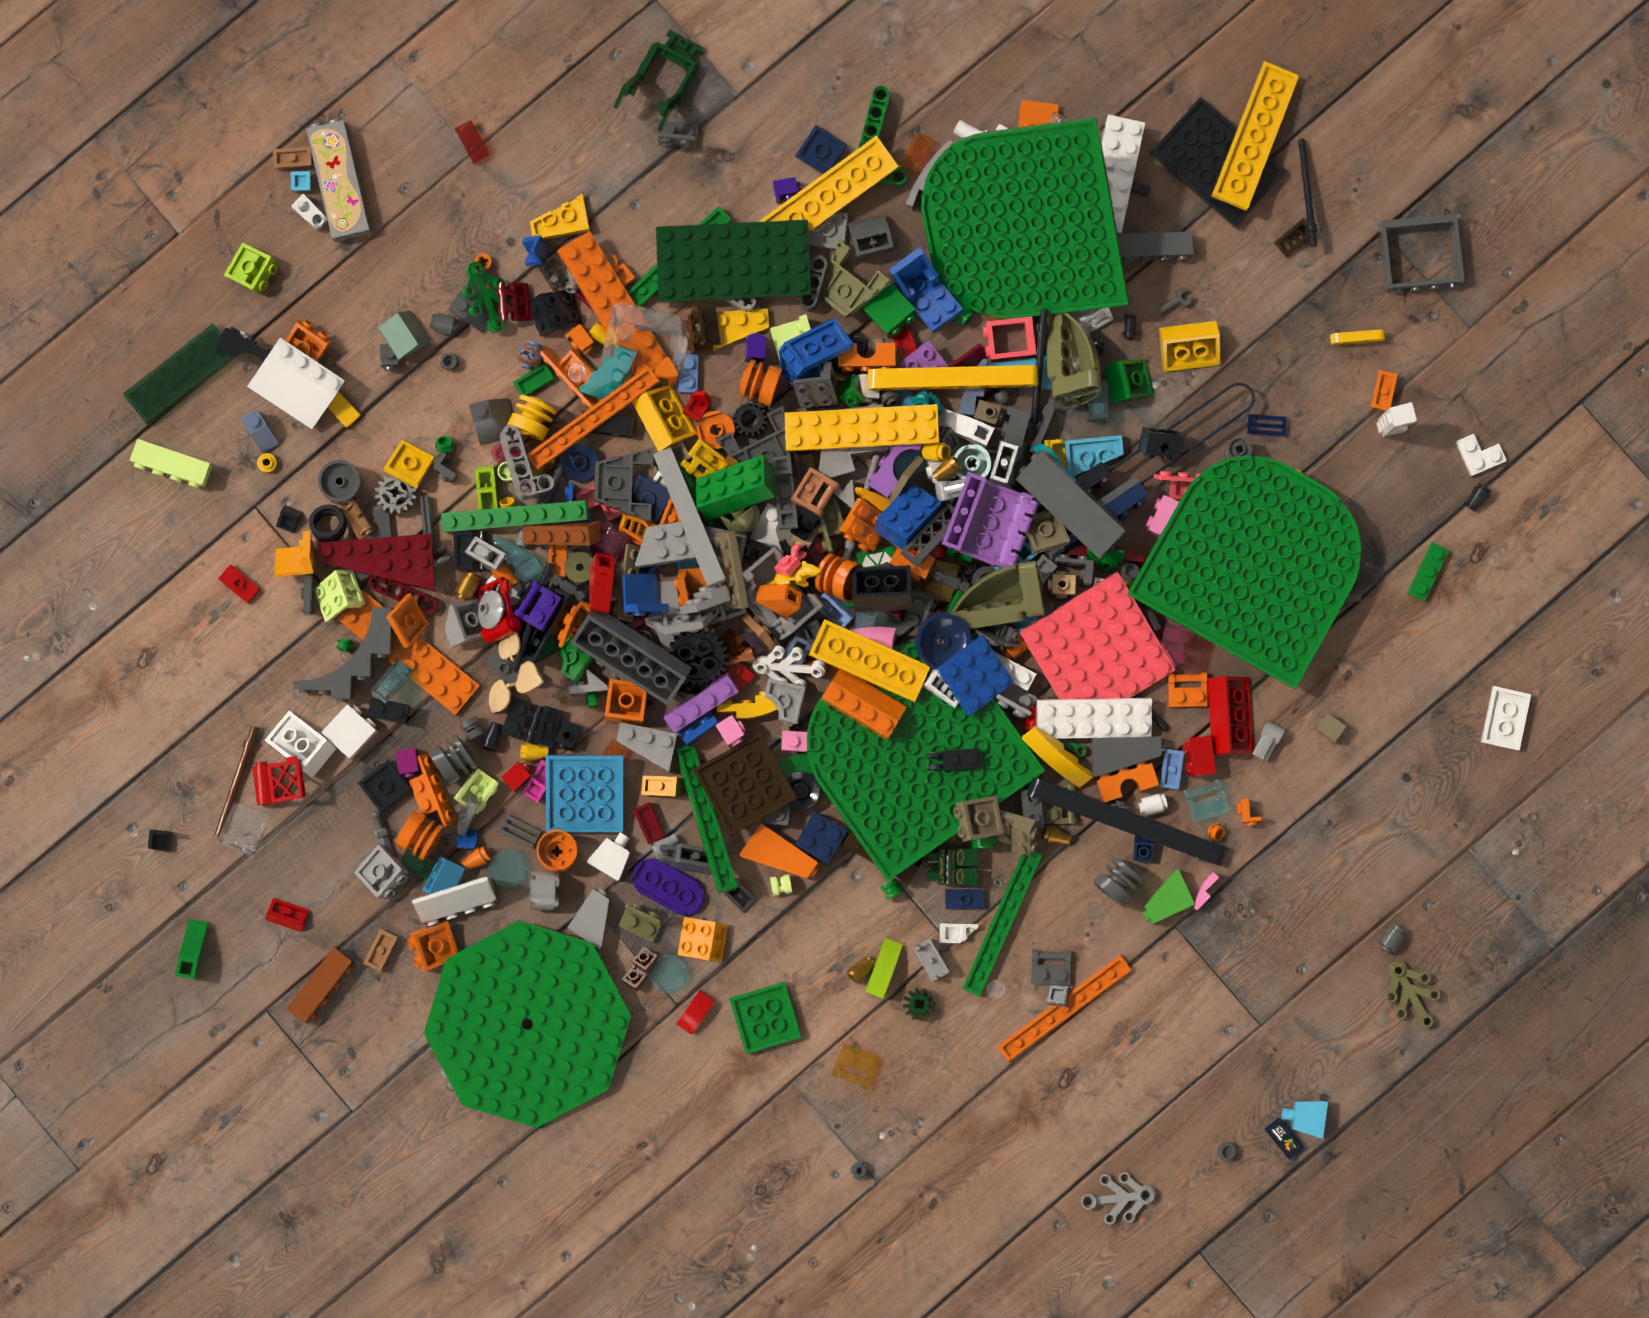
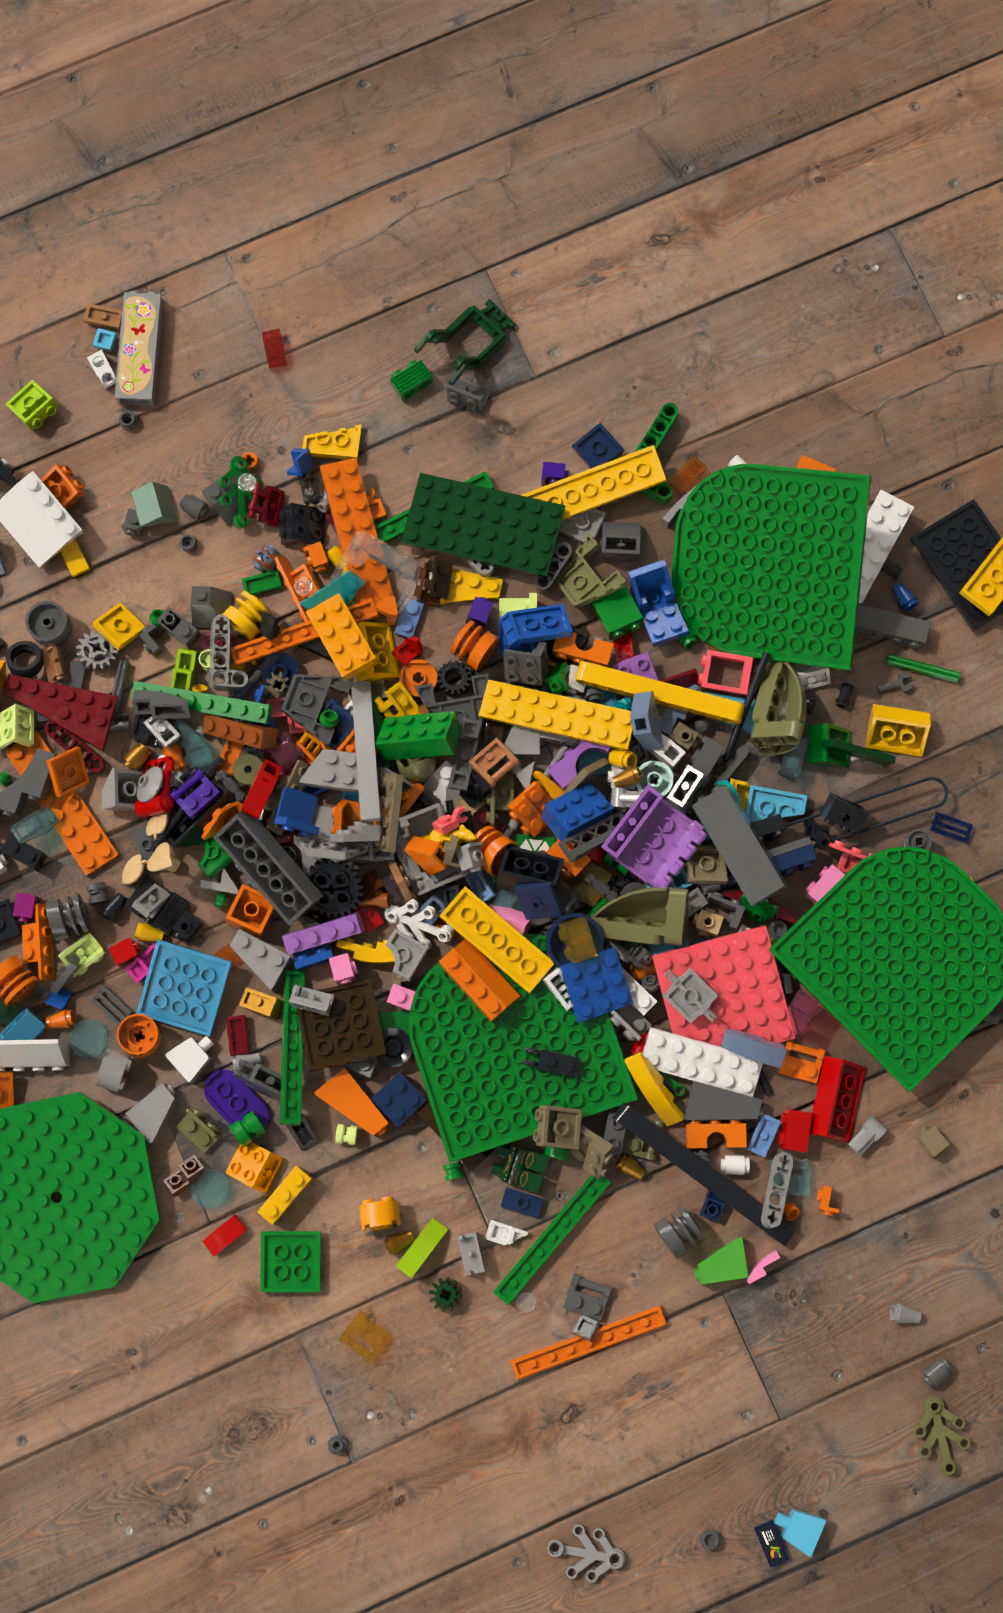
camera: 25 degrees right, 5 degrees down
none -> dark grey plate [119,411,137,430]
none -> dark grey slope [132,690,191,719]
none -> light grey slope [132,883,171,918]
none -> dark grey slope [157,607,201,649]
none -> green wheel [229,1110,267,1147]
none -> clear plate [238,473,257,492]
none -> yellow brick [257,1166,313,1225]
none -> black slope [260,612,281,640]
none -> dark tan gear [266,672,289,695]
none -> light grey hinge [289,985,335,1016]
none -> light orange brick [306,593,378,682]
none -> green plate [319,710,339,728]
none -> light orange brick [359,1196,401,1232]
none -> green brick [389,359,433,401]
none -> orange plate [399,782,424,818]
none -> dark tan bracket [442,835,461,868]
none -> light grey brick [455,842,486,873]
none -> dark blue plate [514,882,564,920]
none -> clear yellow brick [558,917,597,963]
none -> sand blue slope [630,691,664,750]
none -> dark grey plate [641,975,659,993]
none -> light grey plate [662,967,718,1024]
none -> sand blue slope [721,1028,787,1068]
none -> light grey beam [761,1152,793,1229]
none -> black axle [803,819,831,848]
none -> dark green tile [820,738,896,765]
none -> green axle [886,654,961,683]
none -> light grey cone [890,1303,921,1324]
none -> blue cone [893,583,918,612]

